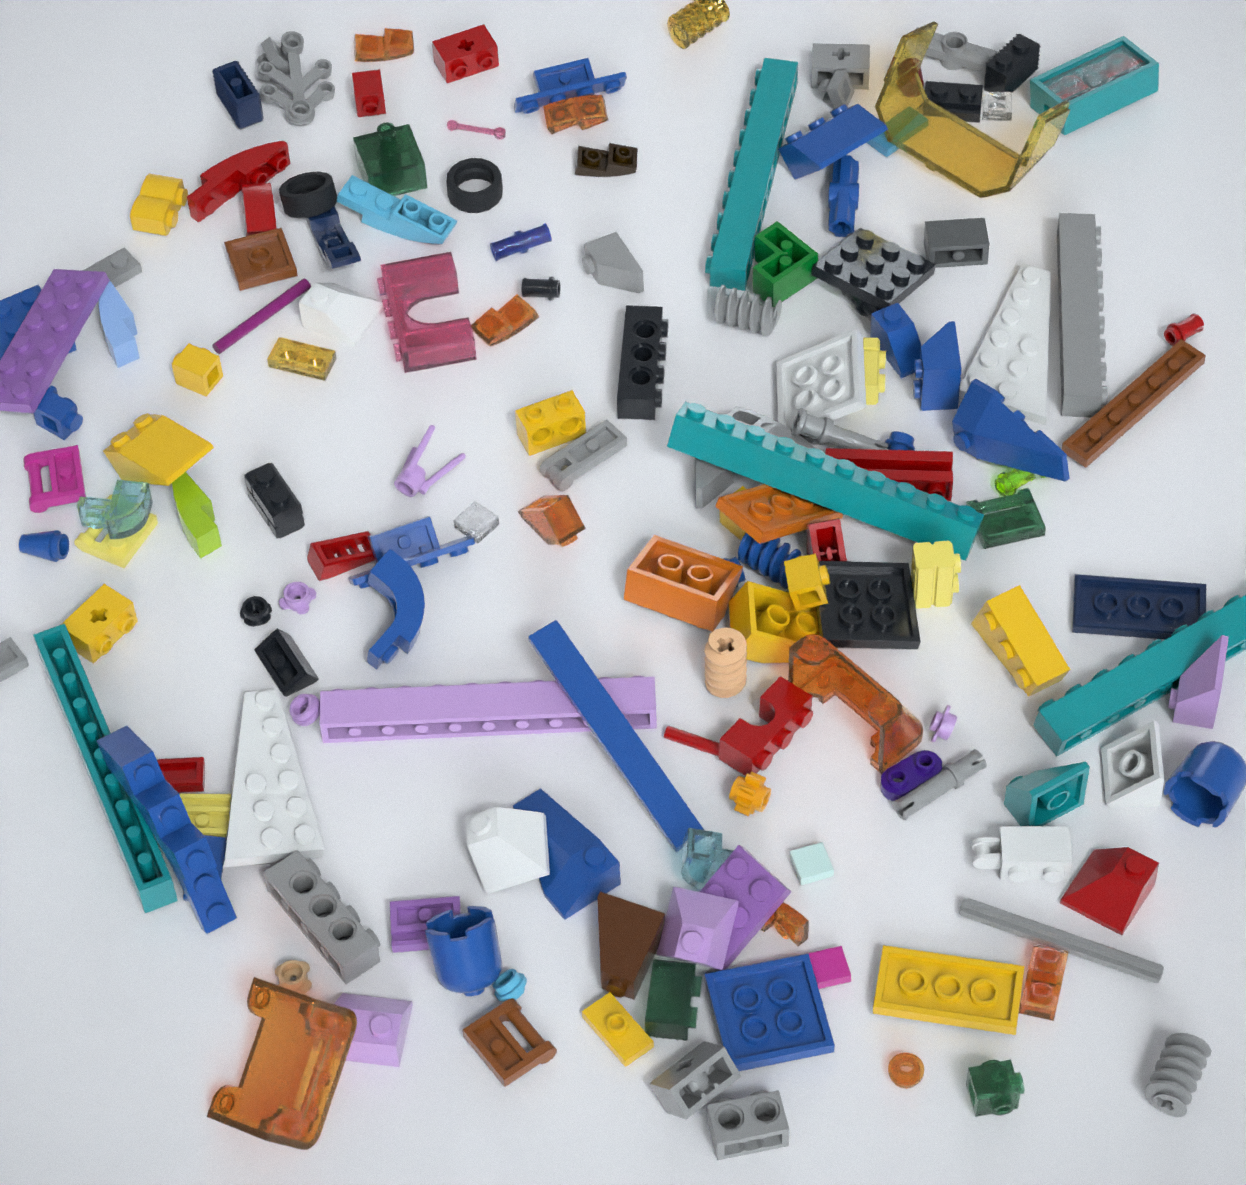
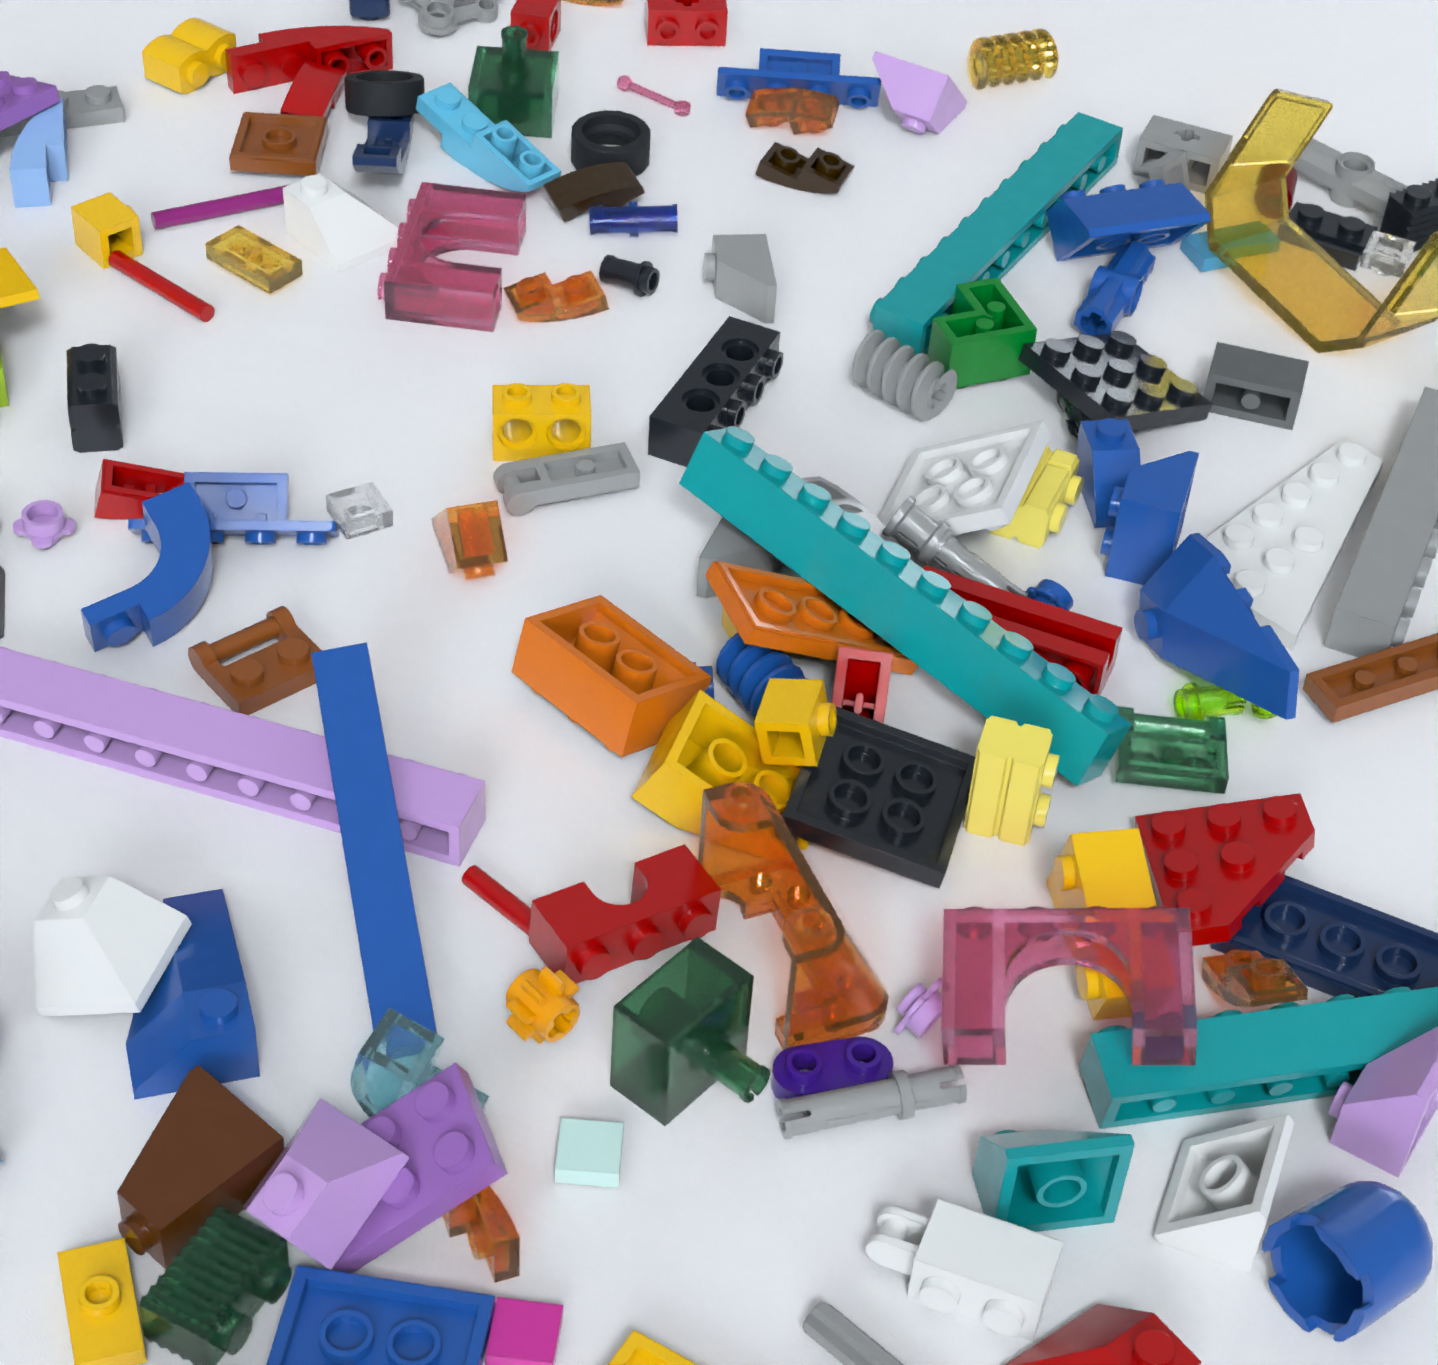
camera: 15 degrees right, 10 degrees down
lavender plant [394,425,466,497] -> none
light nougat piece [704,628,747,698] -> none
none -> red bar [108,250,215,322]
none -> dark orange plate [188,606,322,715]
none -> dark brown slope [543,162,645,222]
none -> clear green brick [610,937,770,1126]
none -> lavender slope [872,51,967,135]
none -> clear pink arch [941,906,1197,1066]
none -> red plate [1135,793,1315,949]
none -> clear orange slope [1202,949,1308,1008]

